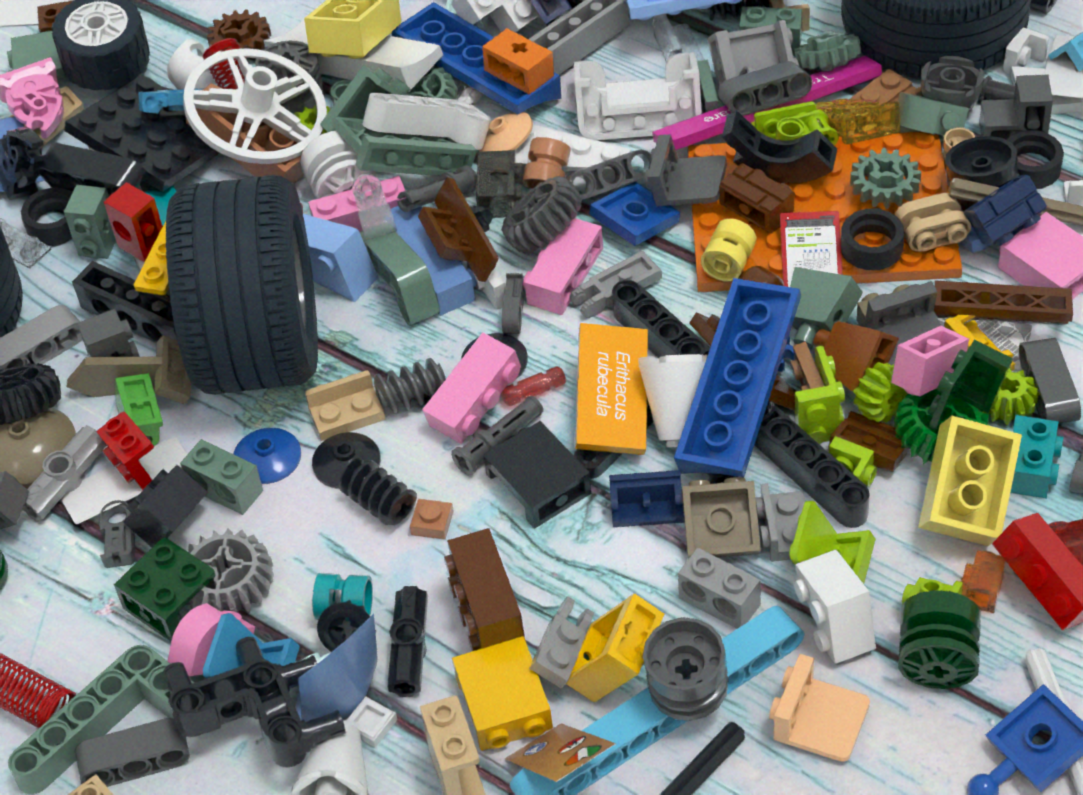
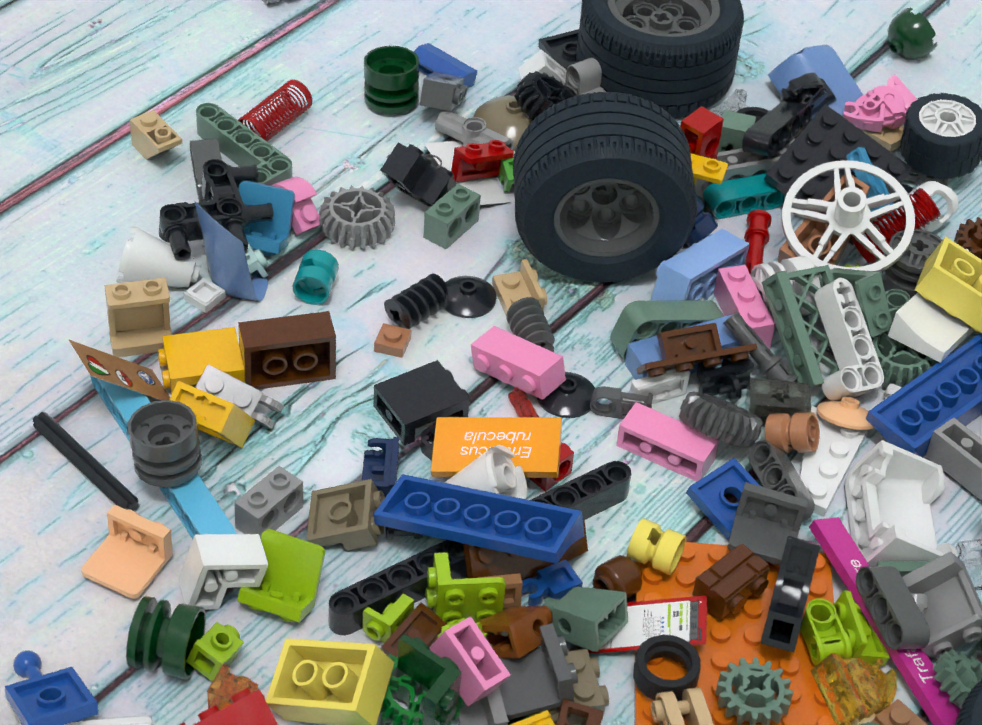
camera: 85 degrees right, 5 degrees down
dark green bracket [113,537,216,642] -> none
blue dish [233,428,301,484] -> none
black gear [317,600,377,652] -> none
clear piece [352,174,397,240] -> none
black piece [388,586,428,697] -> none
dark grey pin [451,396,544,475] -> none
orange brick [482,29,554,95] -> none
light grey hinge [569,251,662,318] -> none
light grey bracket [756,483,805,562] -> none

